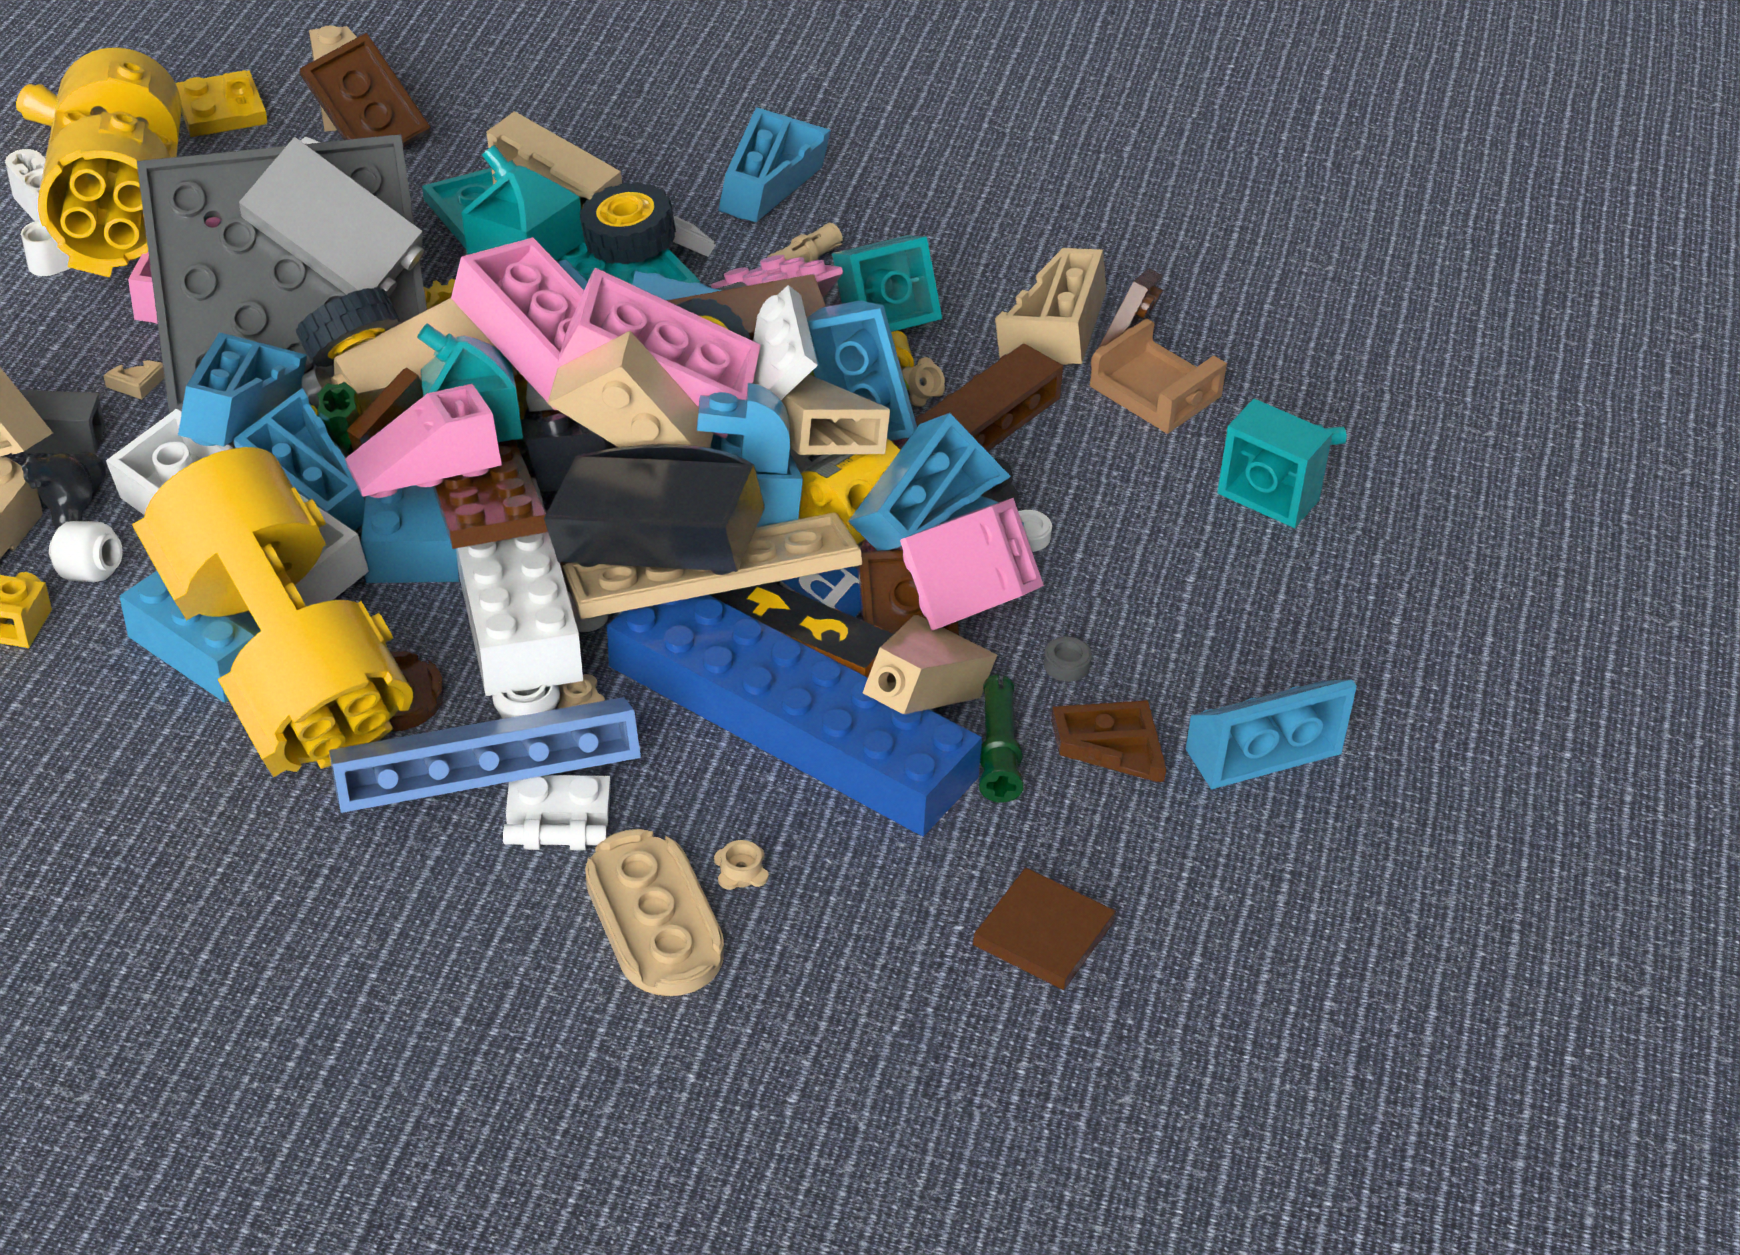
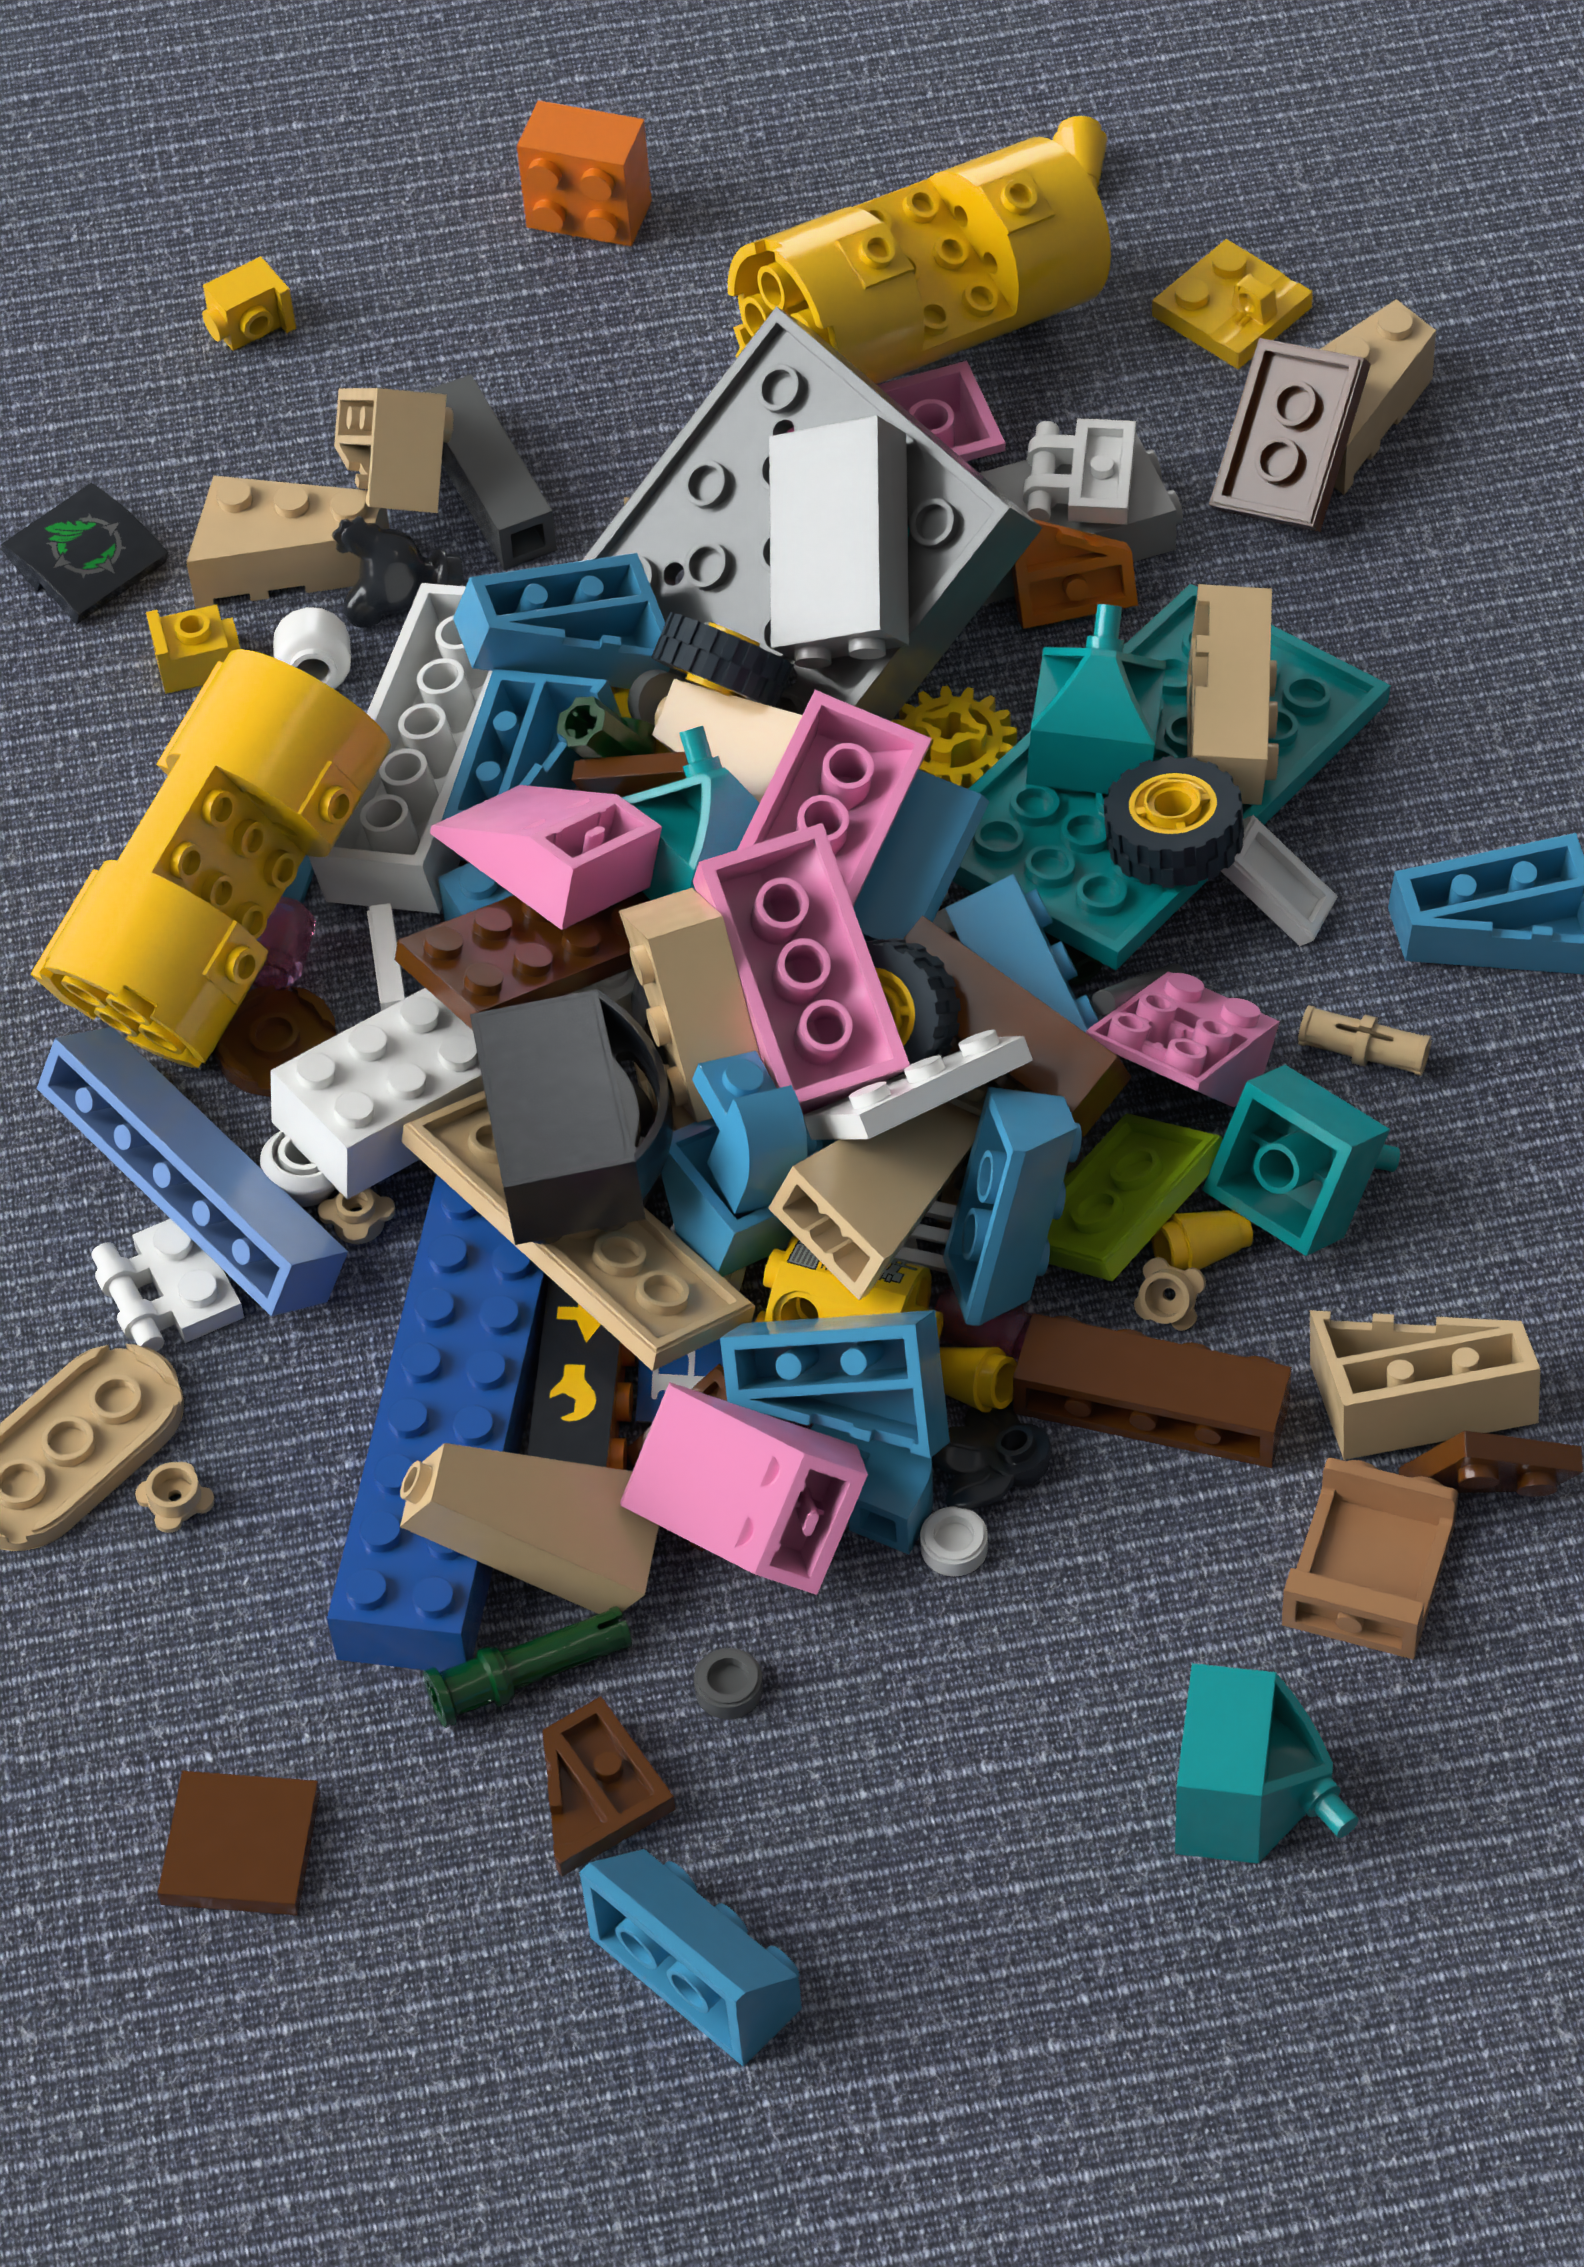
camera: 70 degrees right, 10 degrees up
none -> white tile [367,903,406,1011]

